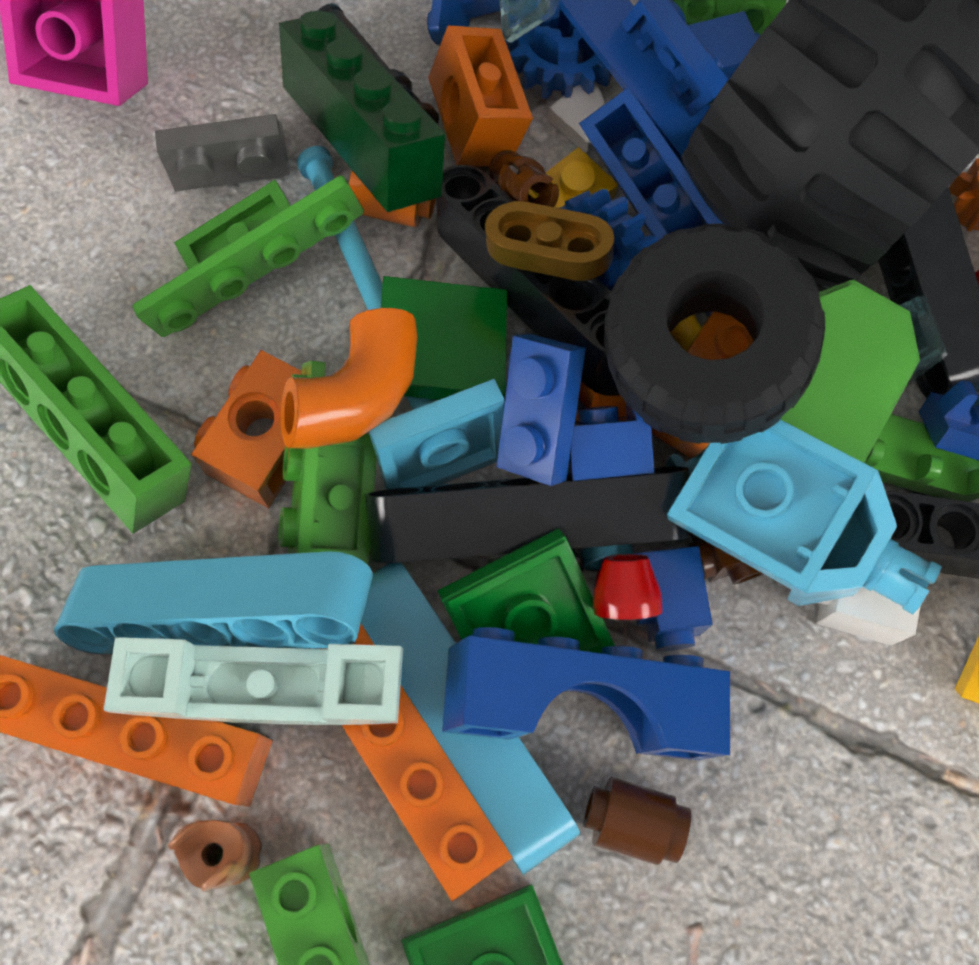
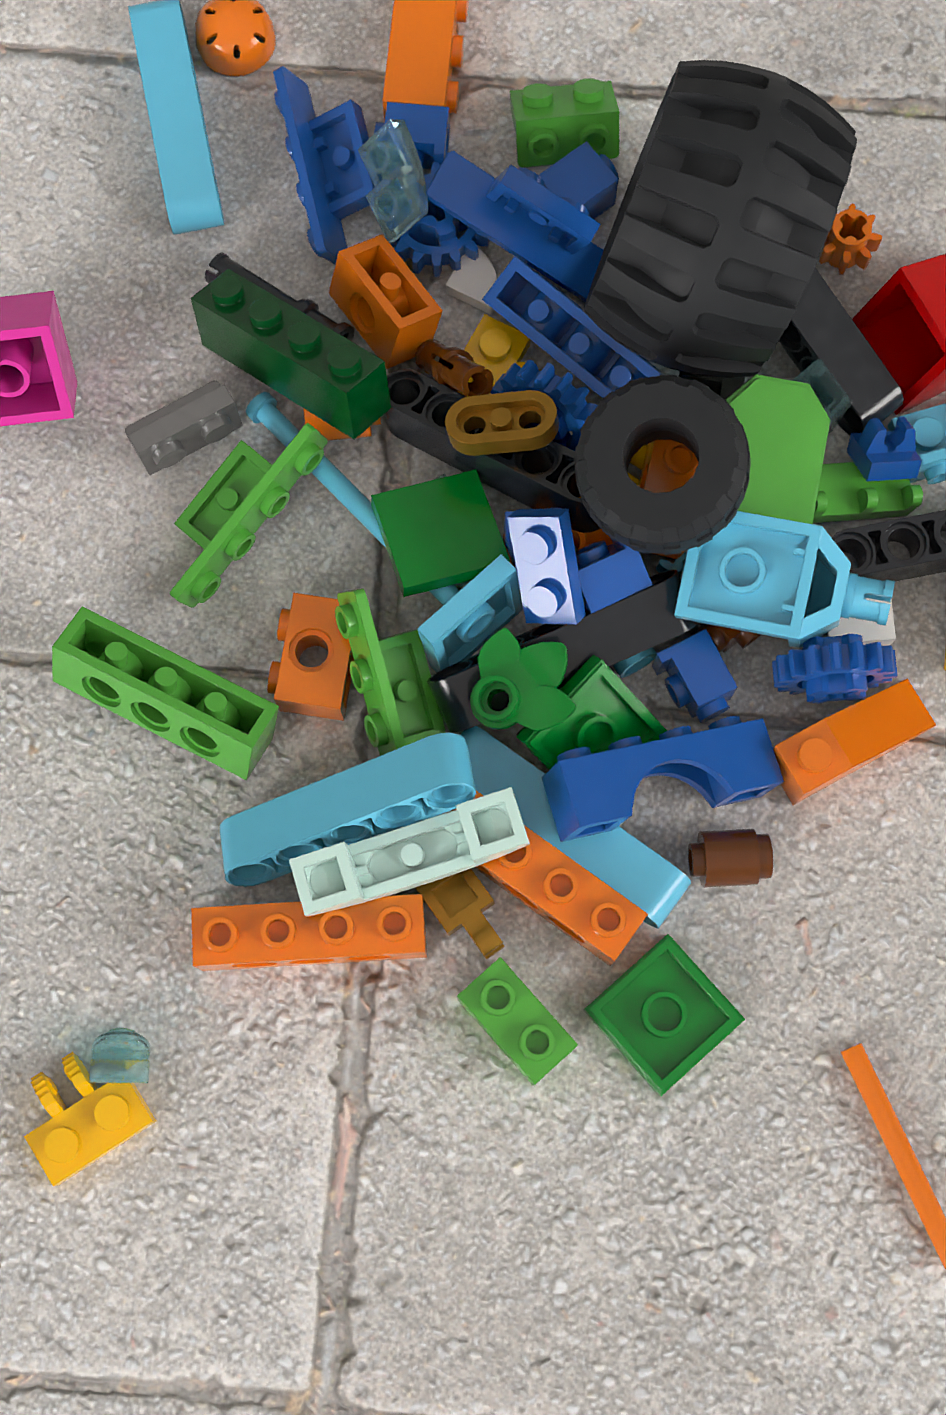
camera: 15 degrees left, 5 degrees up
nougat piece [168,820,262,891] -> none
orange cylinder [281,308,418,449] -> none
red bar [593,554,663,620] -> none
none -> pearl gold plate [415,868,505,960]
none -> green plate [470,628,576,731]
none -> blue gear [772,633,898,704]
none -> orange slope [773,678,936,805]

